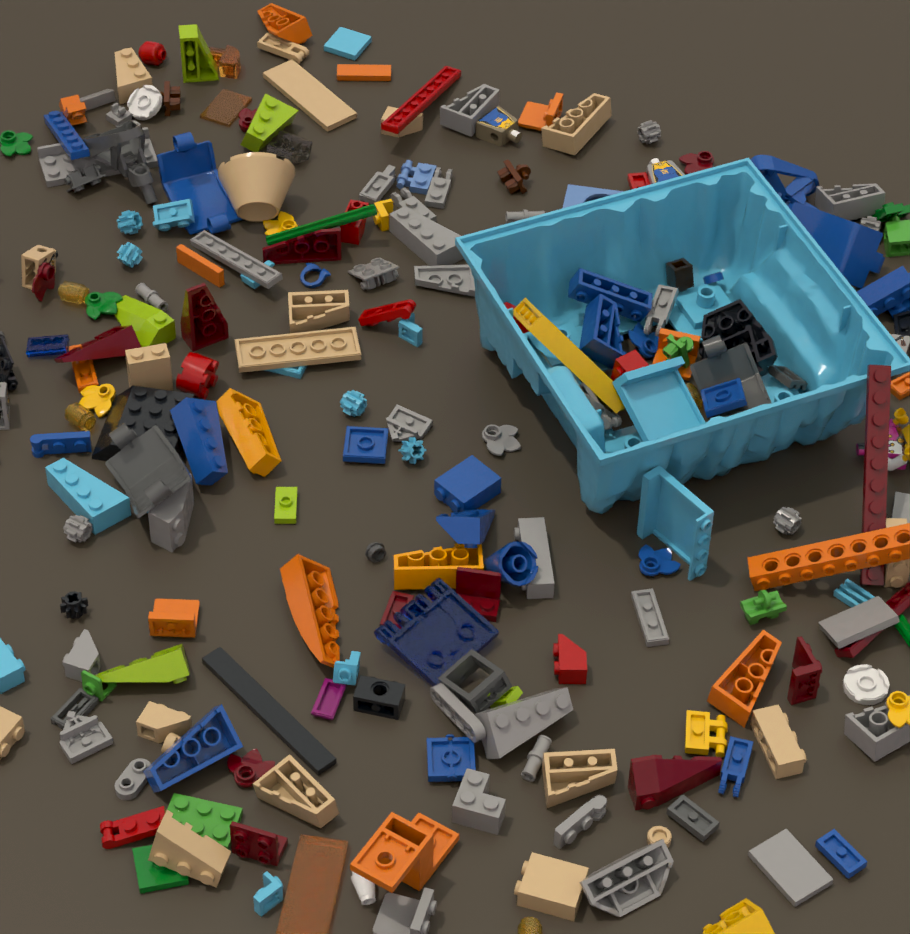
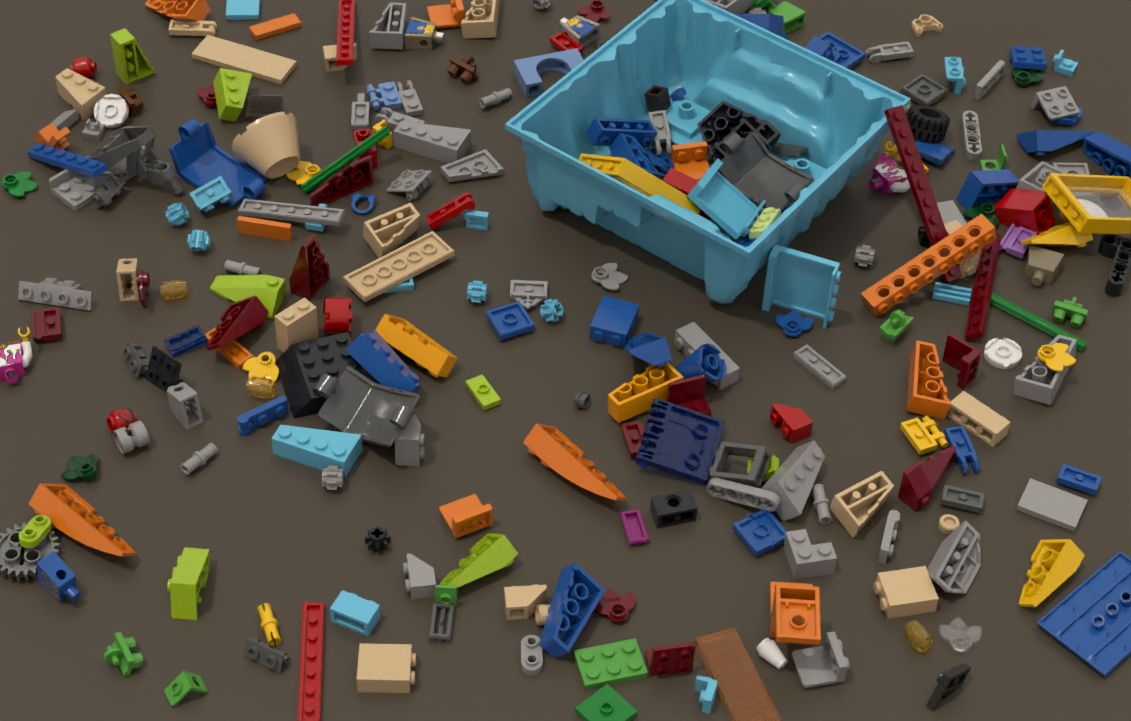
camera: 30 degrees left, 0 degrees up
light grey slope [60,711,113,764] -> none
green plate [85,292,123,320] -> none
red plate [100,806,167,849] -> none
tan wedge [148,810,231,888] -> none
clear orange piece [200,89,252,127] -> none
black tile [202,647,337,776] -> none
clear orange brick [208,45,241,79] -> none
tan wedge [253,754,339,828] -> none
medium azure bracket [333,651,361,686] -> none
bright green hips [662,334,694,368] -> none
blue plate [700,378,747,418] -> none
light grey tile [818,596,900,649] -> none

